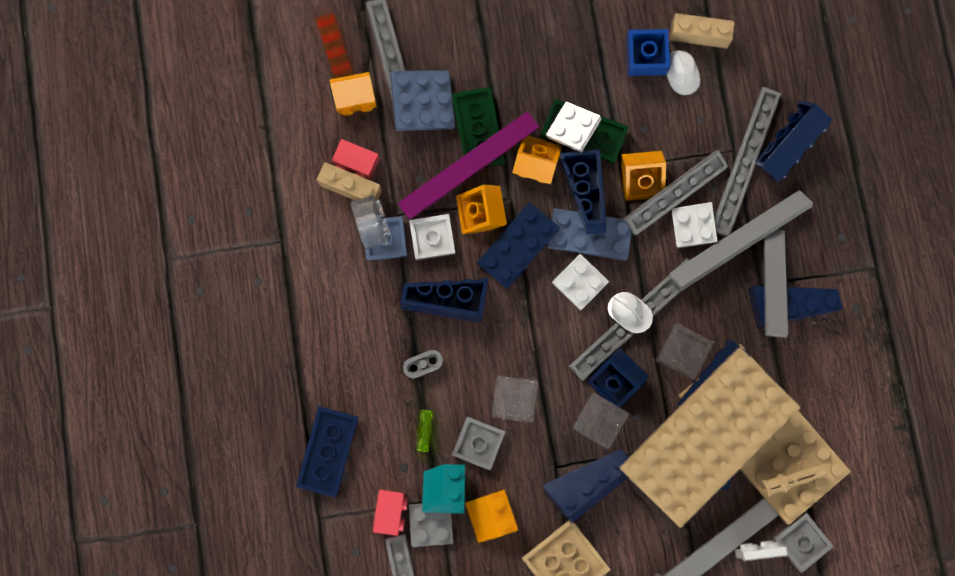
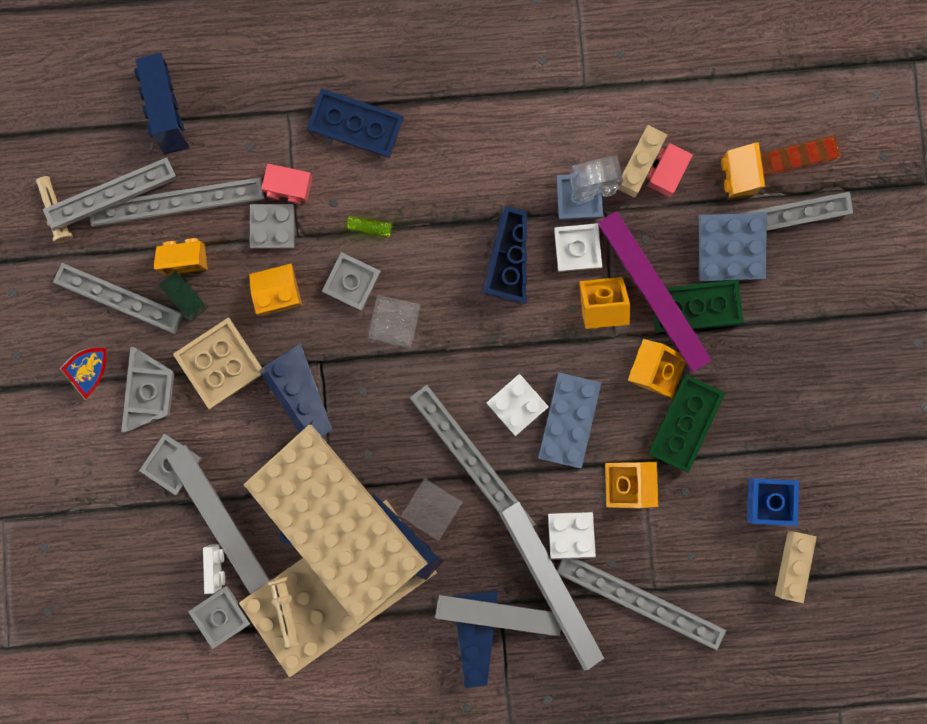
camera: 90 degrees right, 5 degrees up
light grey plate [403,350,443,379] -> none
teal slope [422,464,465,513] -> none
dark blue plate [477,202,560,289] -> none
white plate [546,102,601,153] -> none
dark blue wedge [559,150,607,235] -> none
clear brick [571,392,630,450] -> none
dark blue slope [587,348,649,410] -> none
white piece [608,292,653,333] -> none
light grey tile [623,150,729,235] -> none
white piece [667,50,700,95] -> none
dark blue wedge [755,100,833,182] -> none

